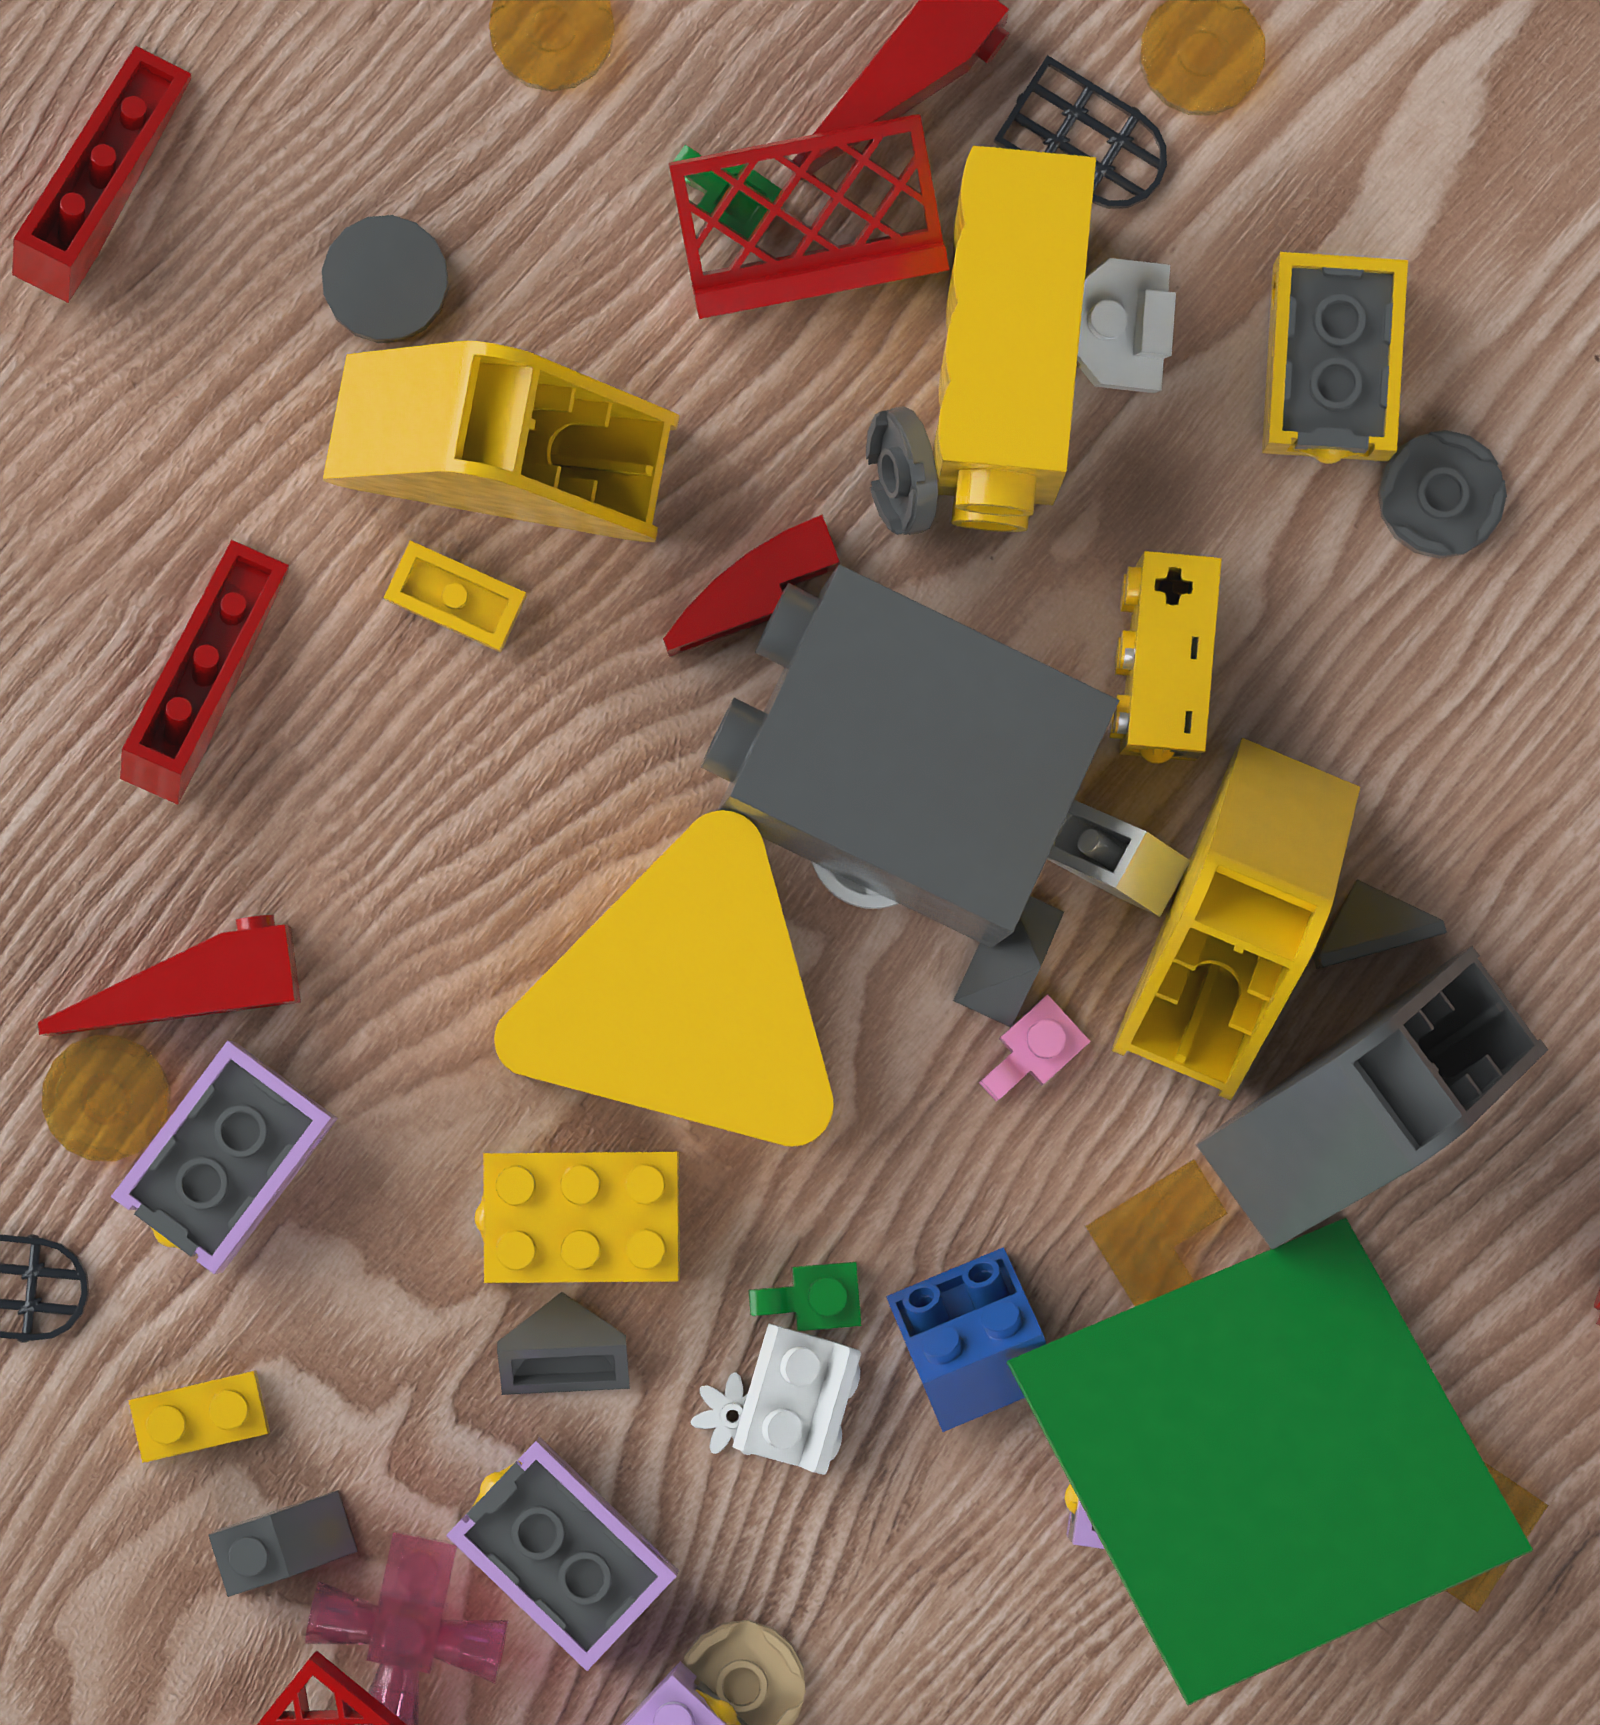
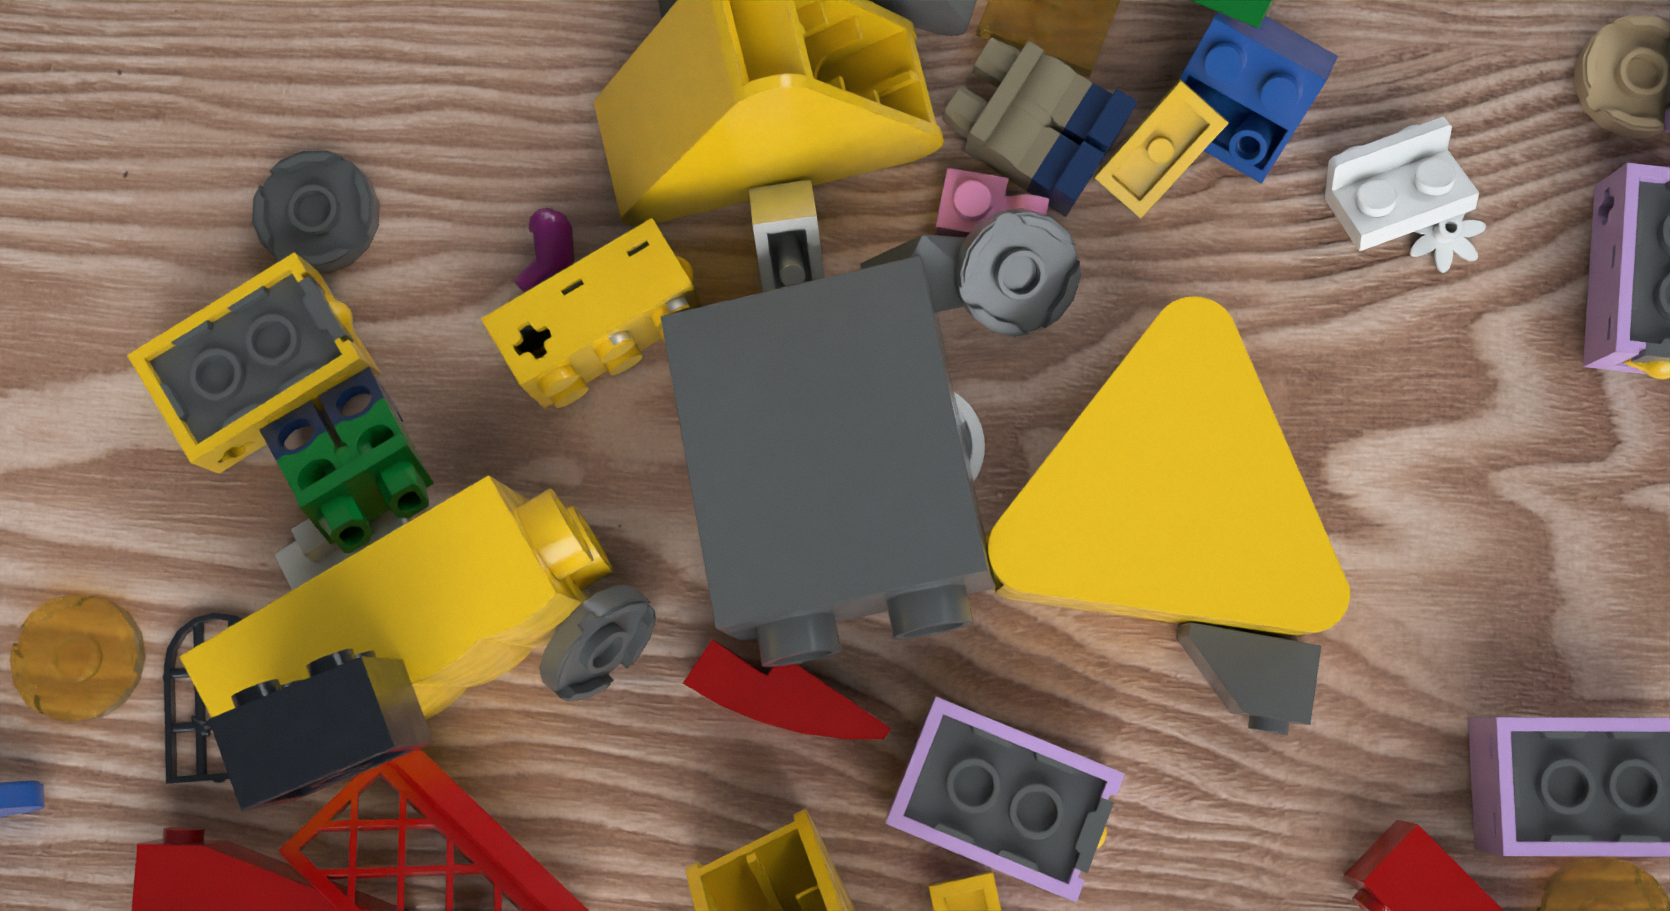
camera: 120 degrees left, 5 degrees down
yellow piece [474,1152,680,1283] -> none
dark grey slope [497,1292,630,1395] -> none
green plate [748,1262,862,1331] -> none
none -> black brick [208,648,434,811]
none -> green hips [260,367,434,554]
none -> magenta arm [513,208,575,293]
none -> dark grey piece [884,696,1125,903]
none -> dark tan hips [942,38,1138,217]
none -> tile [954,208,1081,337]
none -> yellow plate [1094,79,1228,219]
none -> dark grey slope [1176,622,1321,735]

